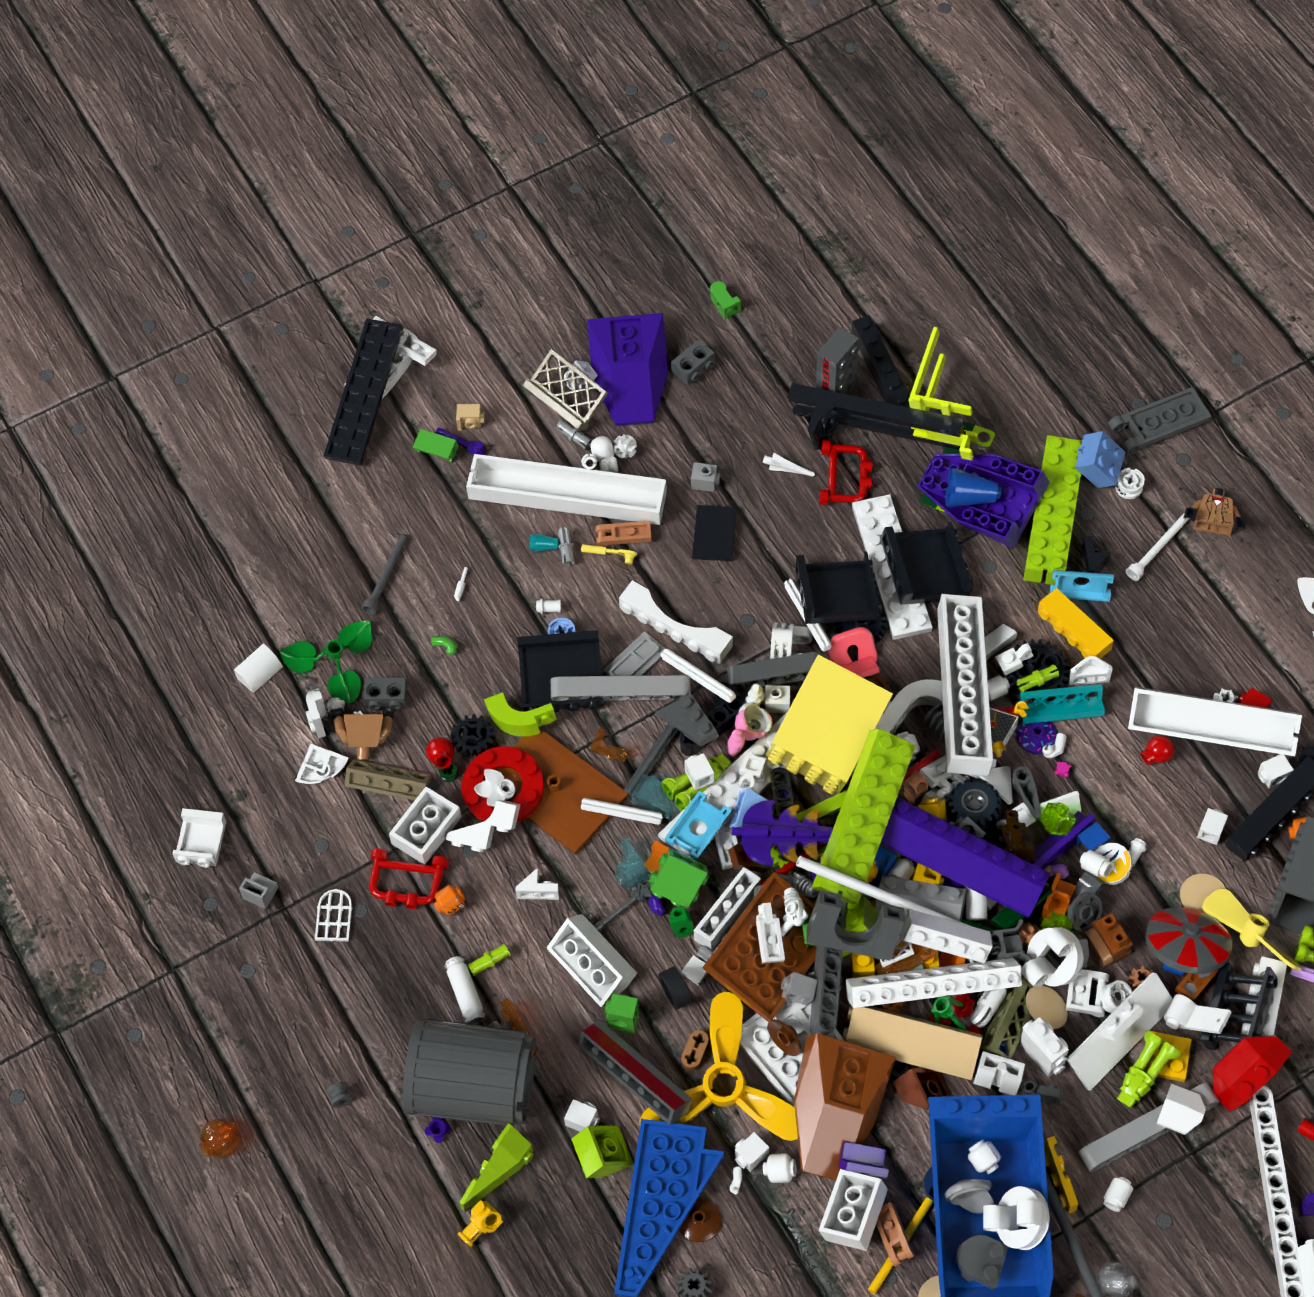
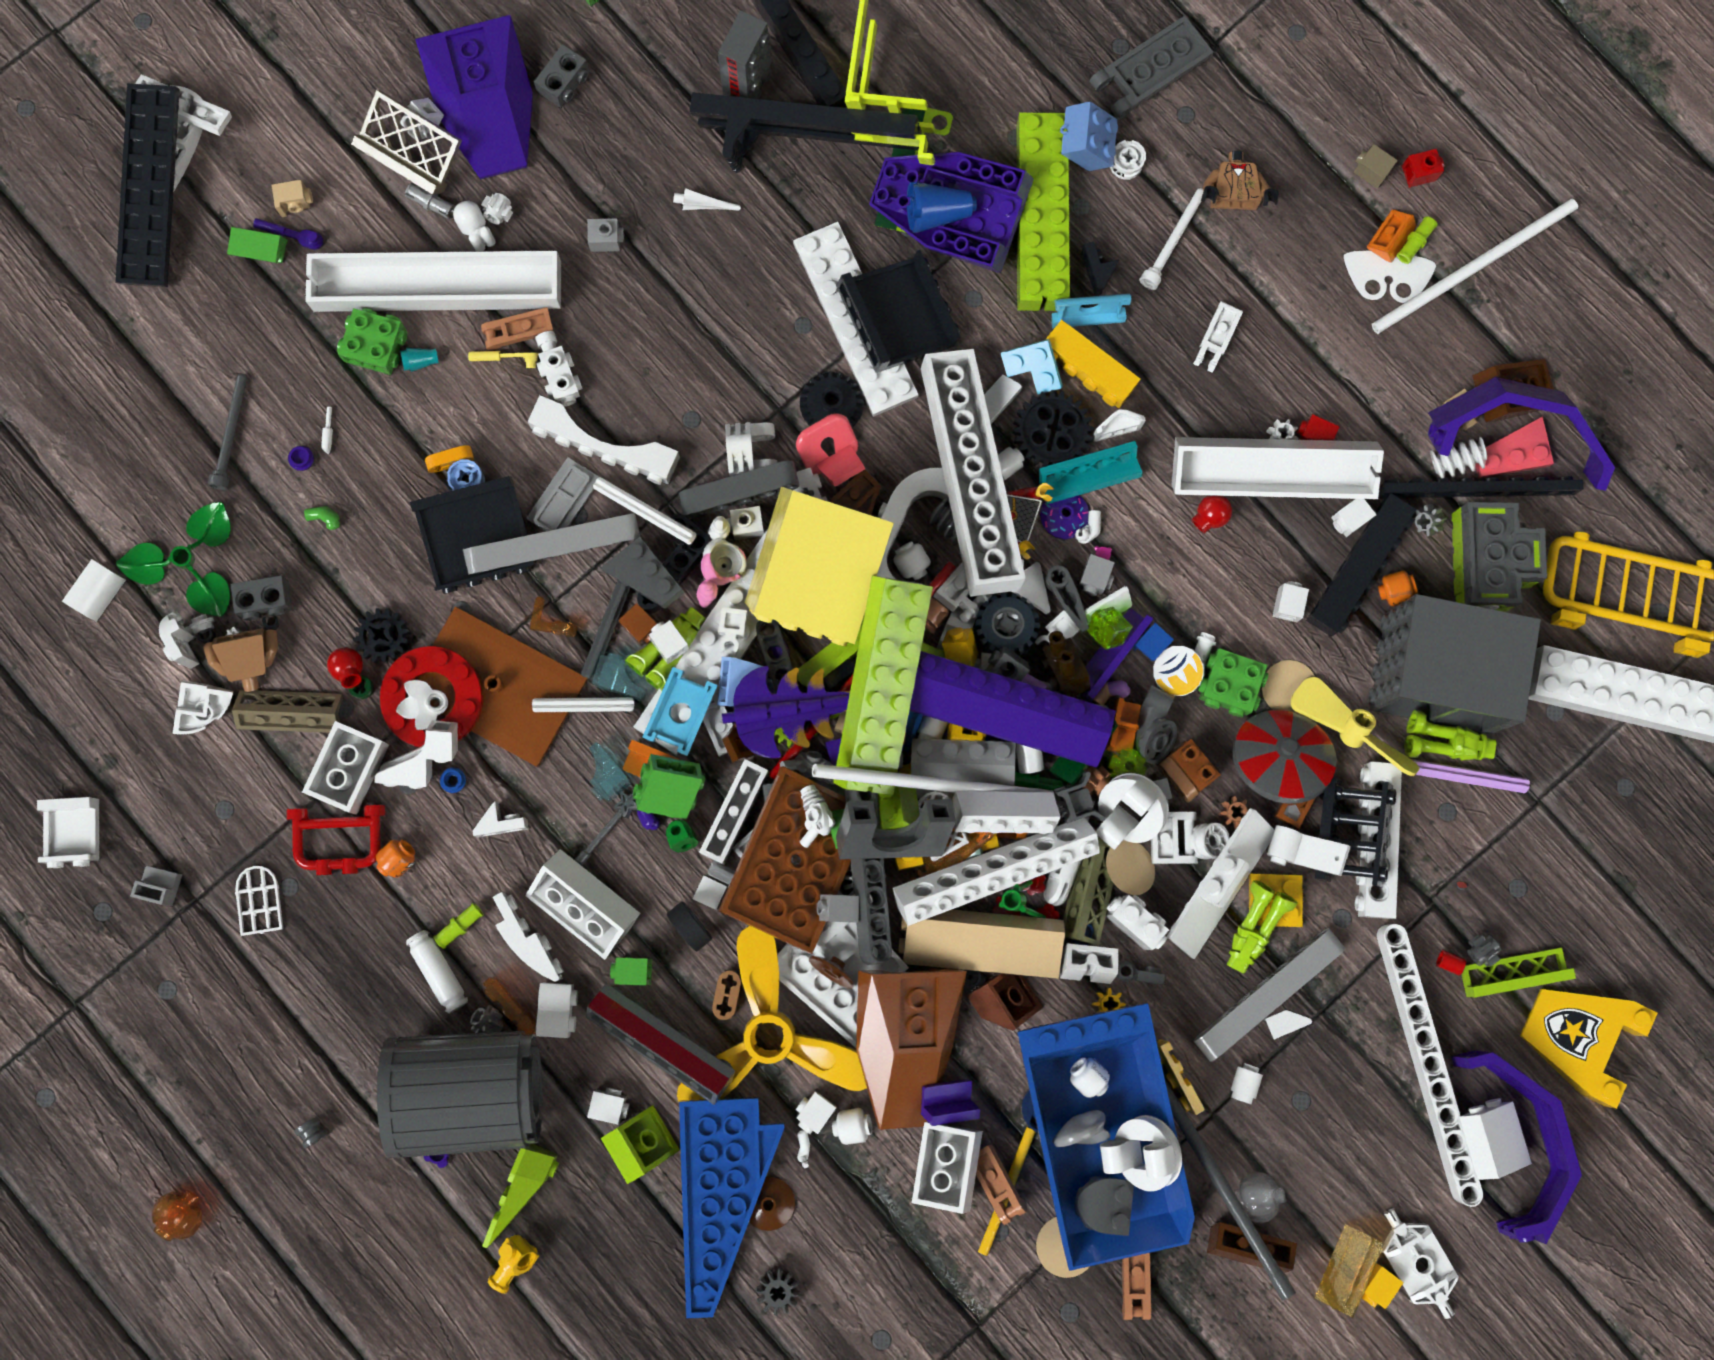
camera: 20 degrees left, 20 degrees up
lime arch [484,692,557,737] -> none
white pin [536,598,561,614] -> none
light grey axle [558,527,575,567] -> none
white pin [581,454,597,469] -> none
black tile [692,505,736,562] -> none
white hinge [756,903,785,963] -> none
white axle [784,579,832,652] -> none
black panel [795,551,882,624] -> none
red bar [819,440,872,505] -> none
white plate [995,643,1033,676] -> none
lime pin [1017,665,1059,692] -> none
white brick [1080,850,1113,878] -> none
white slope [1157,1084,1206,1135] -> none
red wedge [1213,1035,1292,1112] -> none
none -> dark purple plate [288,446,314,471]
none -> bright green brick [337,308,407,375]
none -> light orange beam [425,445,474,473]
none -> blue plate [440,767,466,793]
none -> white slope [493,892,564,982]
none -> white brick [535,331,583,407]
none -> white brick [536,983,578,1038]
none -> dark orange brick [618,603,657,646]
none -> plate [1001,339,1063,394]
none -> light grey brick [1078,554,1115,596]
none -> white hinge [1193,301,1243,372]
none -> bright green brick [1197,648,1269,717]
none -> white sticker [1265,1010,1312,1039]

